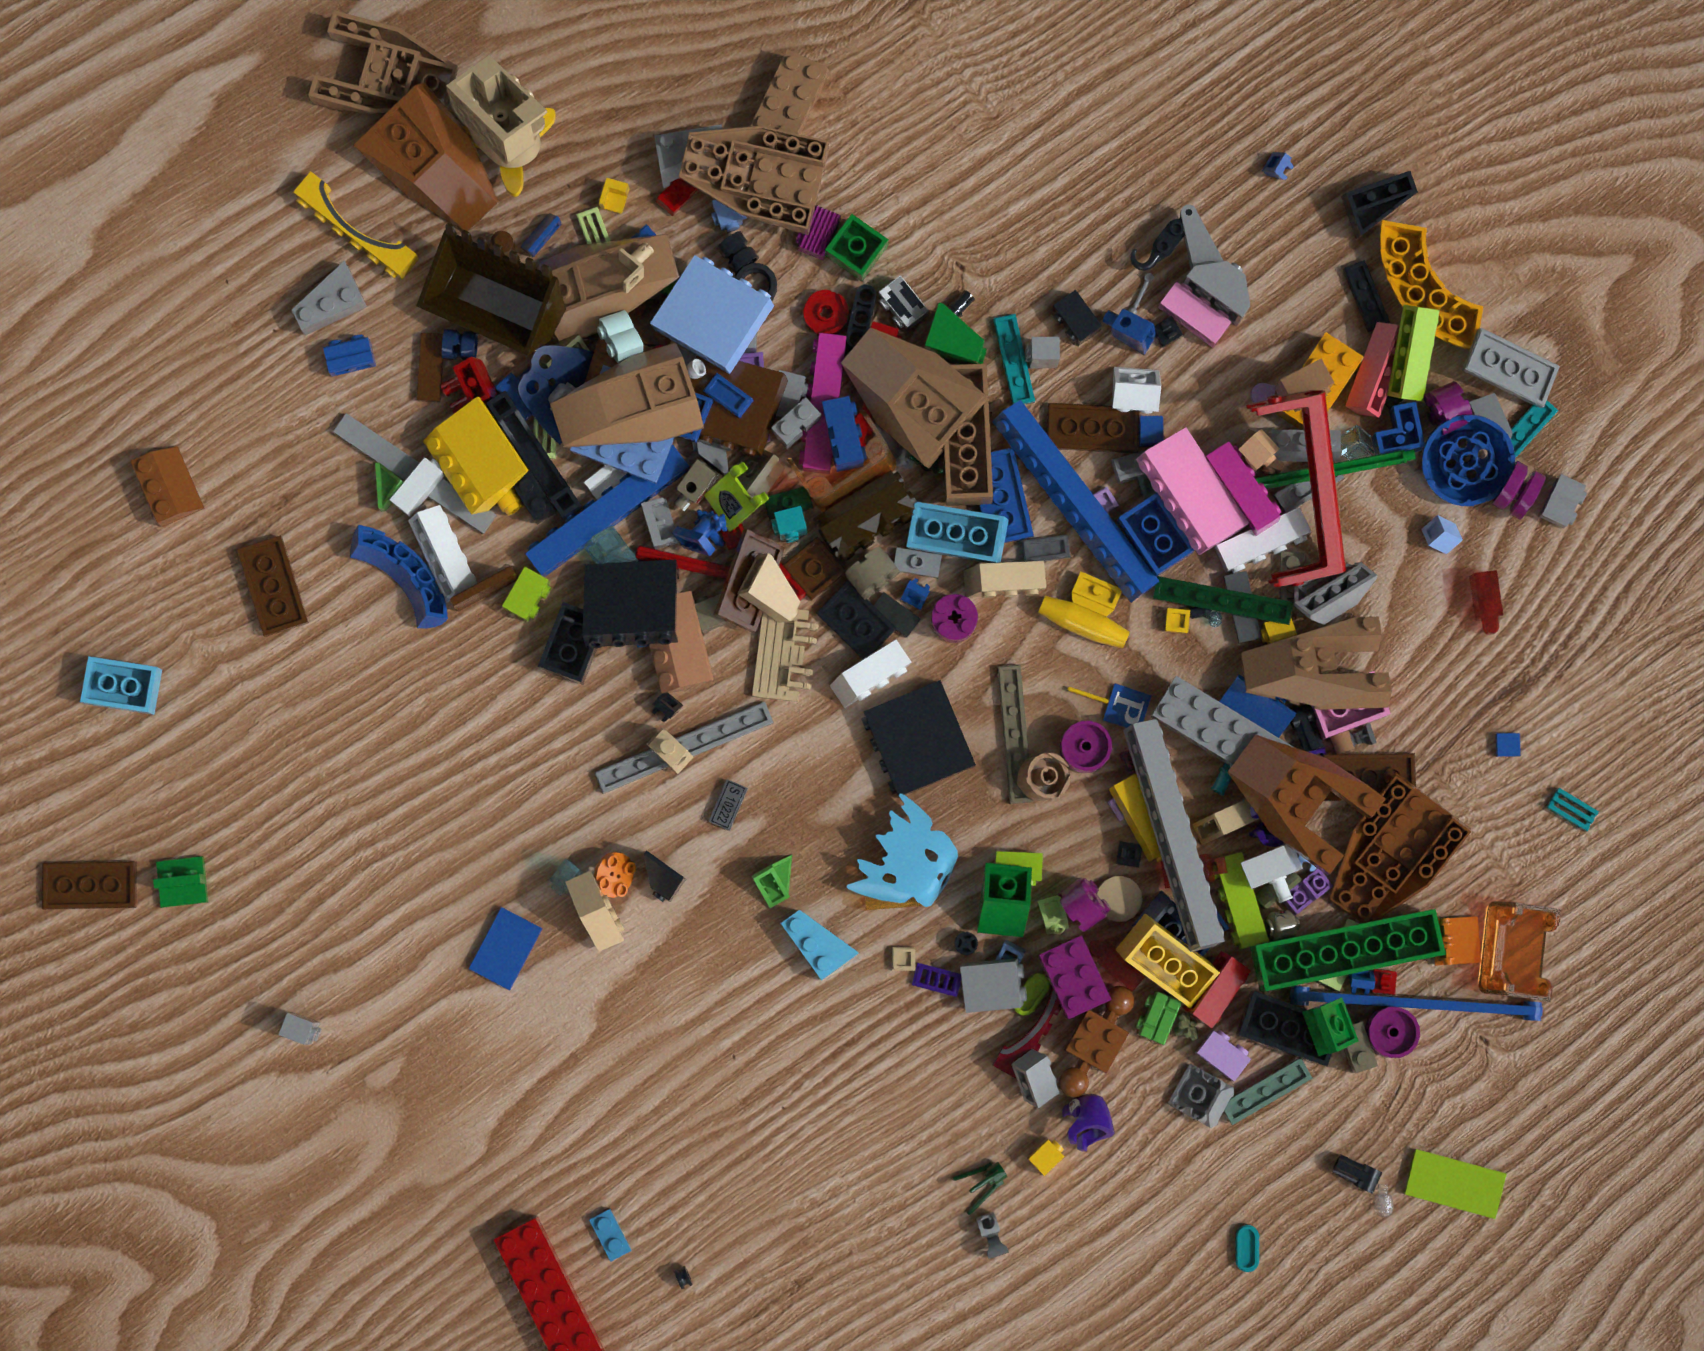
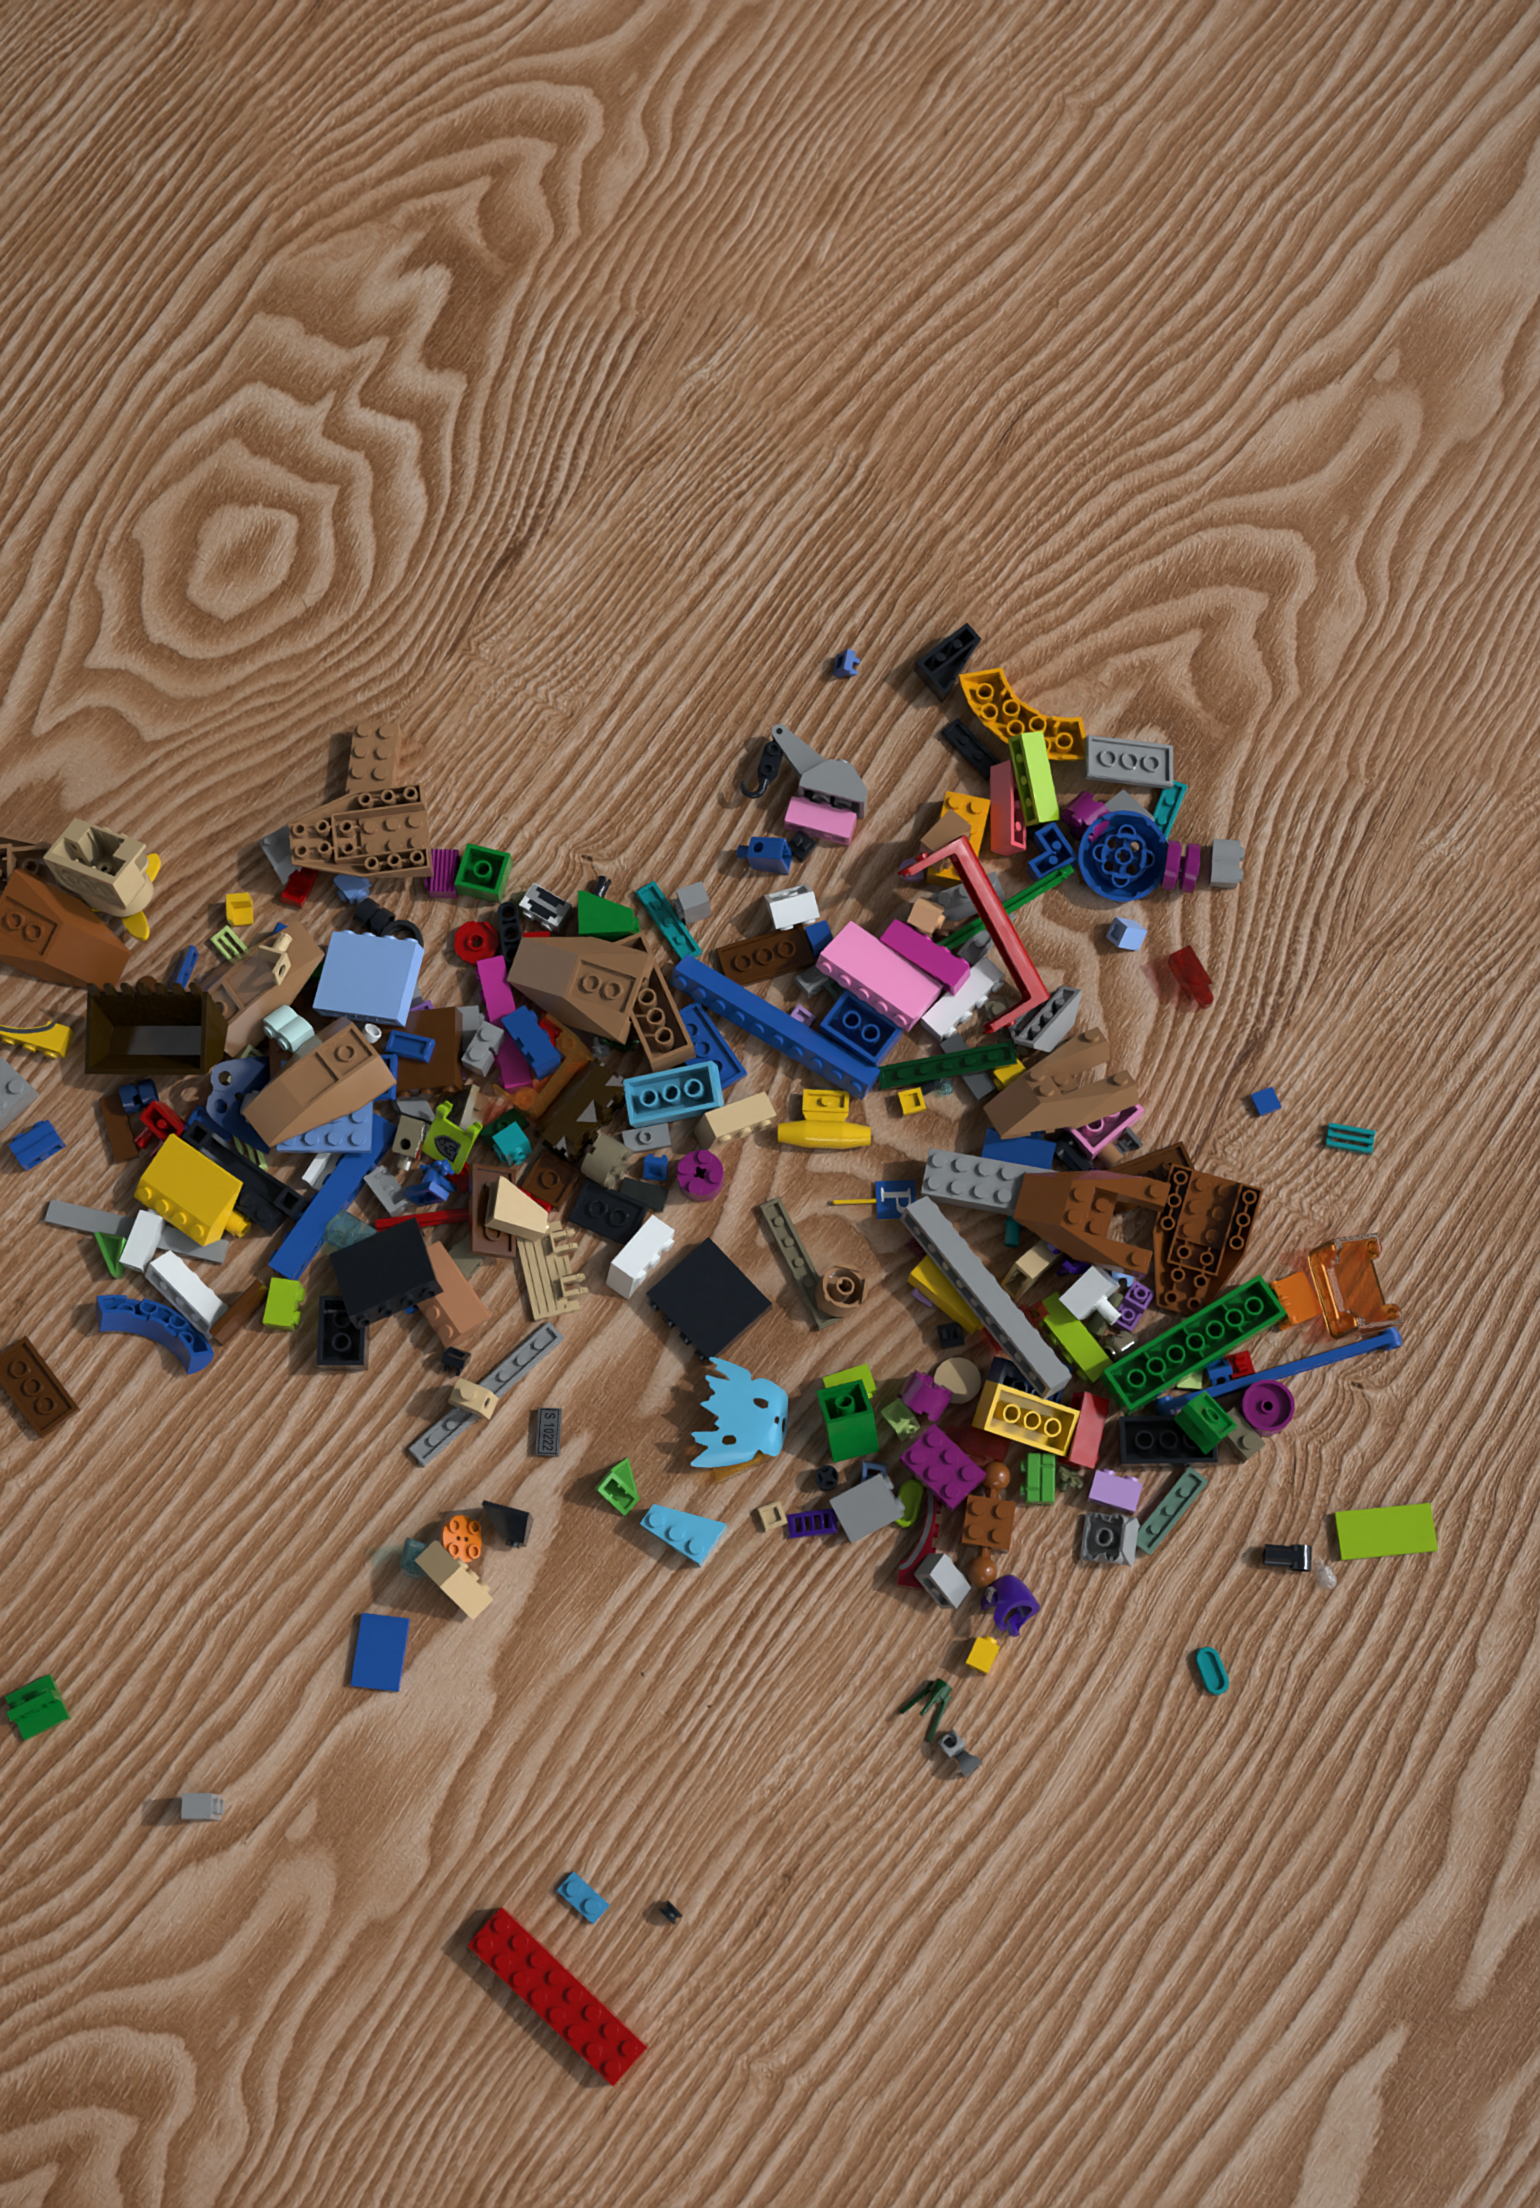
camera: 15 degrees left, 10 degrees down
flat silver tile [1022,535,1071,562] -> none
black brick [1052,290,1102,346] -> none
magenta wheel [1060,721,1112,773] -> none
light grey hinge [1128,273,1154,314] -> none
clear light blue panel [1341,425,1374,460] -> none

